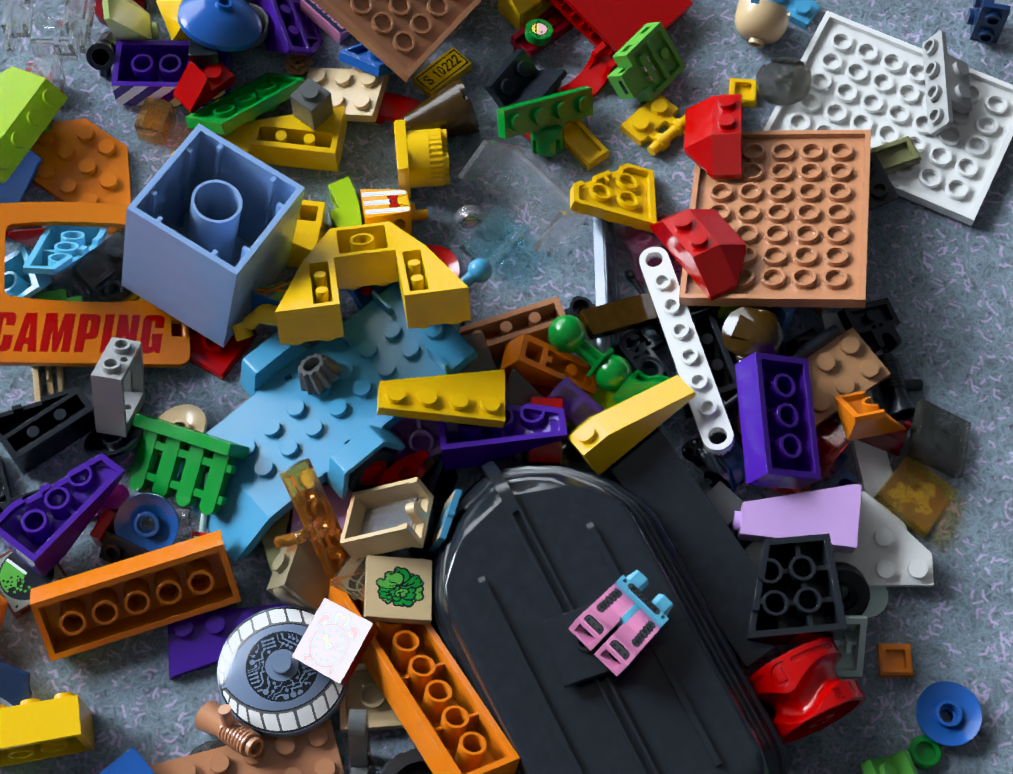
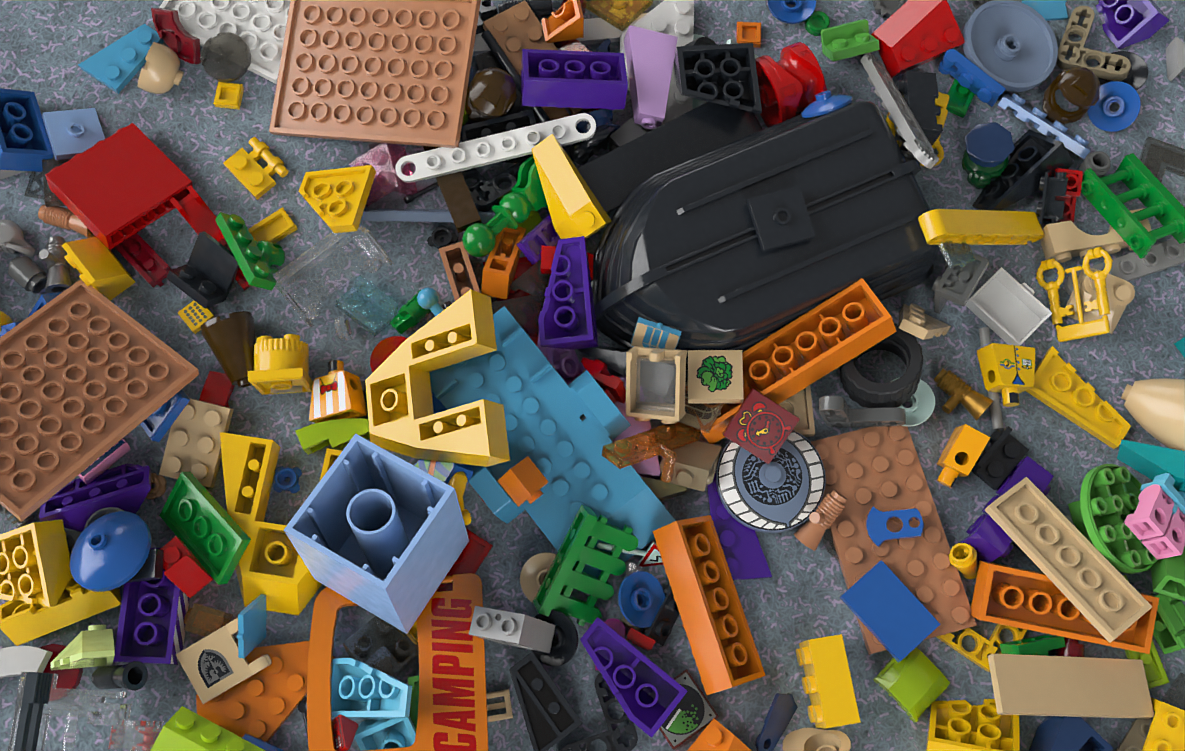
camera: 90 degrees left, 10 degrees up
dark grey brick [290,78,334,131] -> none
dark grey piece [297,353,341,395] -> none
yellow wing [377,369,505,428] -> none
yellow tile [413,47,472,97] -> none
green tile [524,19,553,46] -> none
hips [568,570,673,676] -> none
bright green piece [607,22,686,102] -> none
red wedge [650,209,747,301] -> none
red wedge [684,94,743,180] -> none
none -> dark red tile [151,8,201,65]
none -> tan flag [176,618,272,704]
none -> yellow tile [178,301,215,334]
none -> dark azure piece [237,594,268,659]
none -> blue plate [273,466,302,494]
none -> green hinge [390,289,431,334]
none -> orange brick [497,456,548,507]
none -> blue dish [801,90,853,118]

